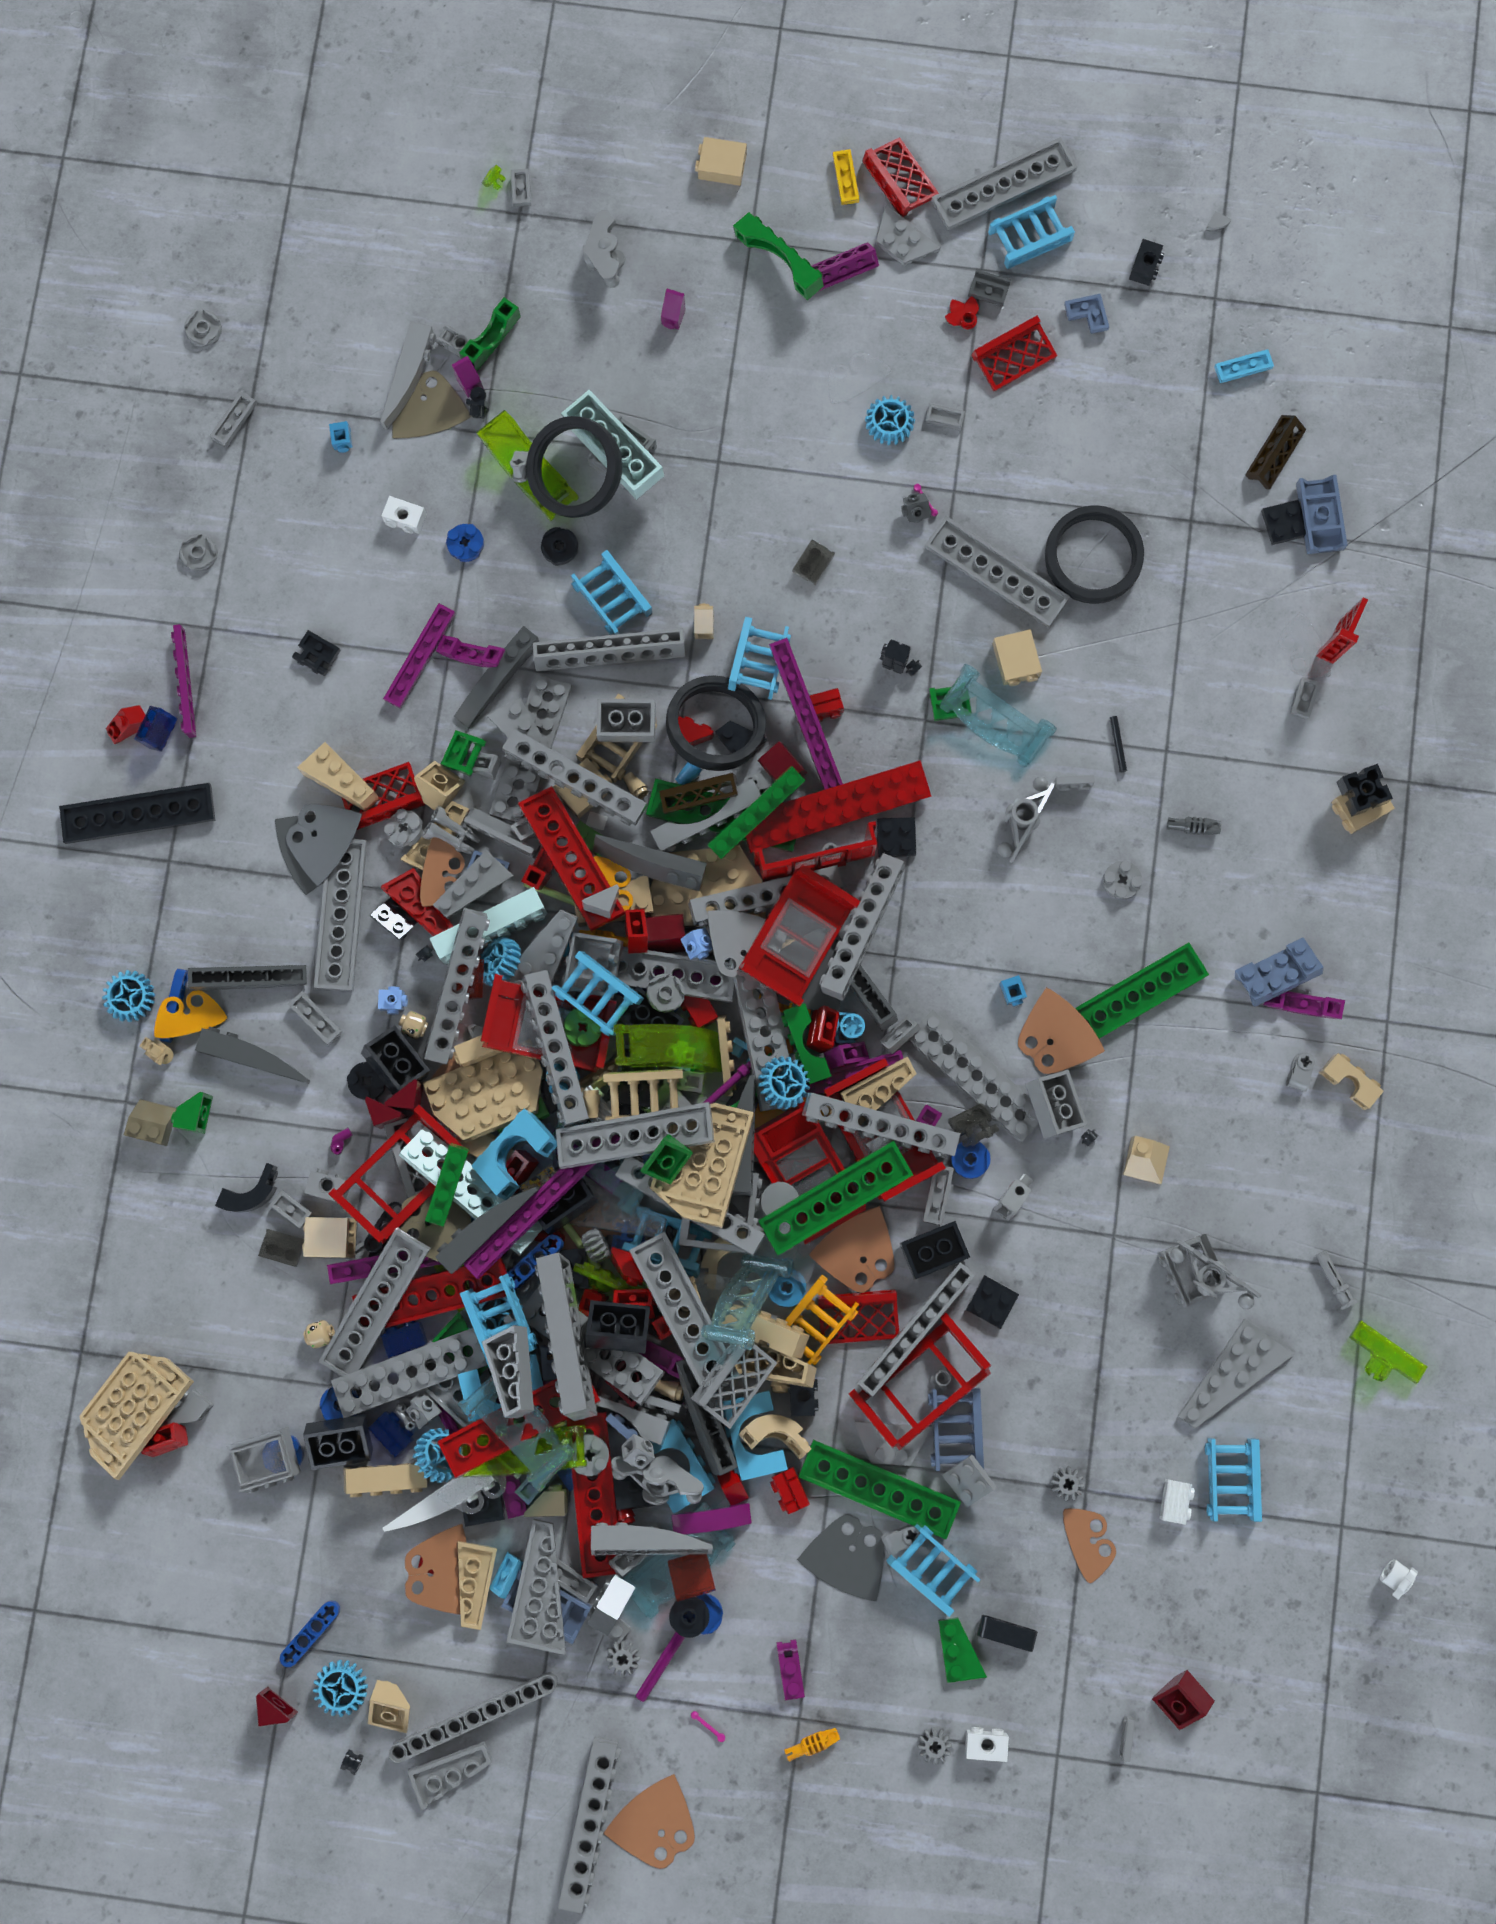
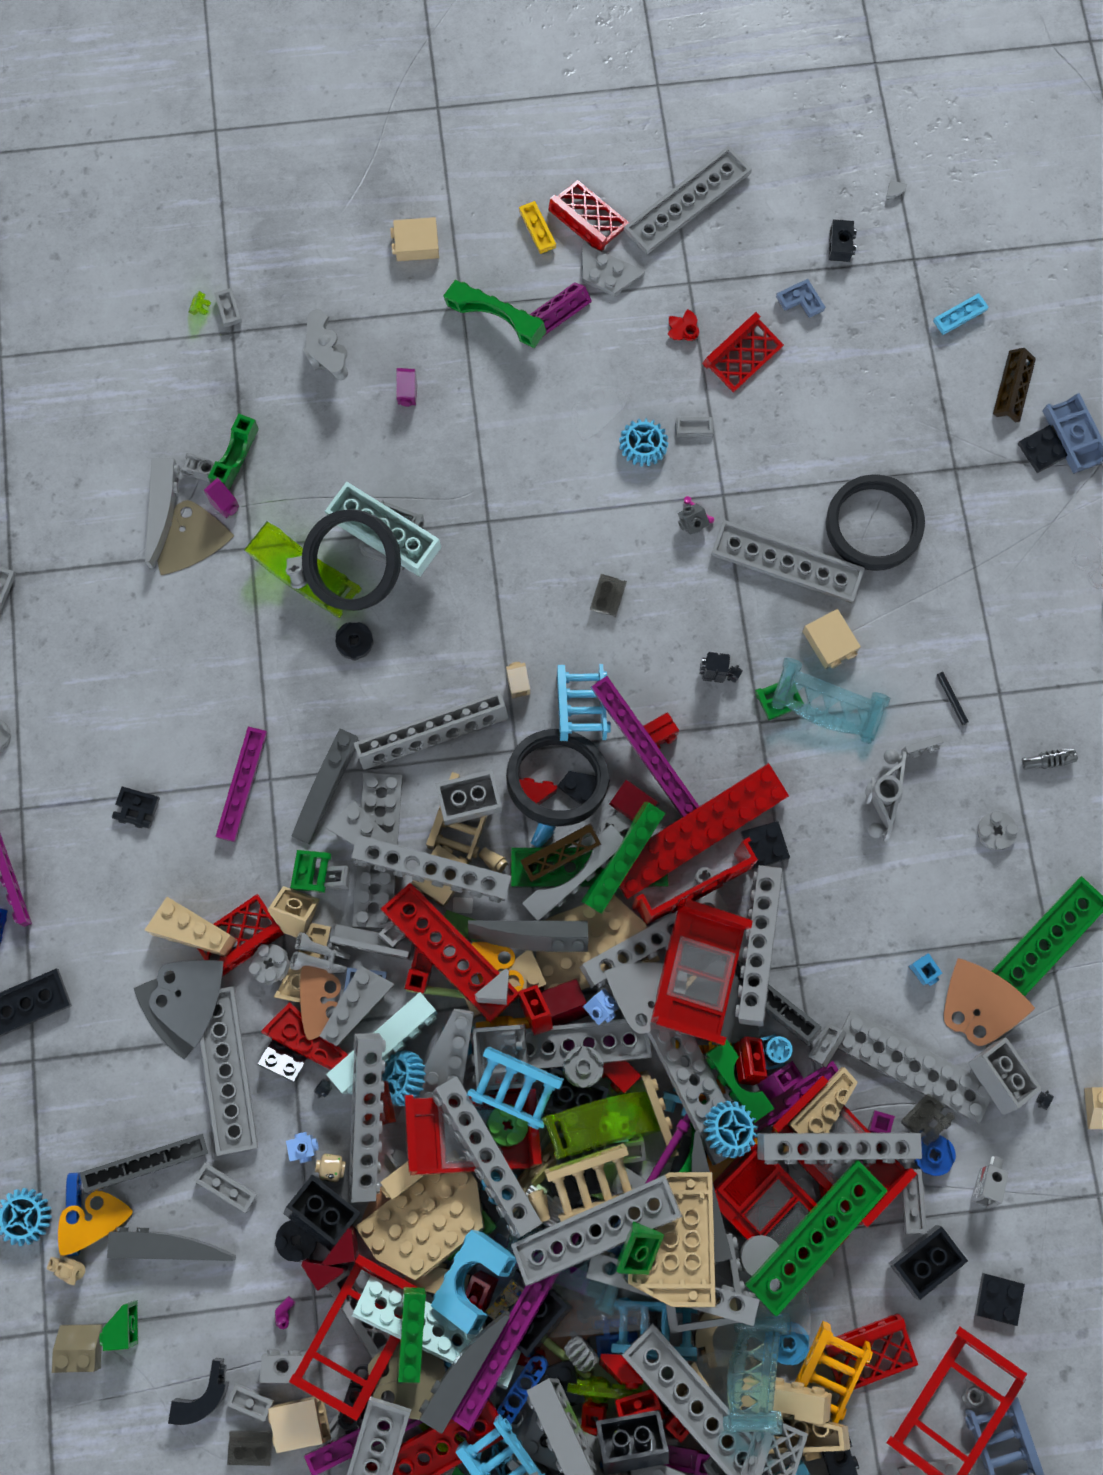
camera: 20 degrees left, 5 degrees down
dark azure brick [329,421,353,453] -> none
white brick [382,496,427,534] -> none
magenta slope [436,635,505,667] -> none
blue plate [446,524,484,562] -> none
black hips [466,387,490,419] -> none
medium azure fence [571,550,653,635] -> none
nougat piece [809,1206,894,1293] -> none
light grey brick [856,1262,975,1397] -> none
dark grey plate [968,269,1011,307] -> none
medium azure fence [988,195,1075,269] -> none

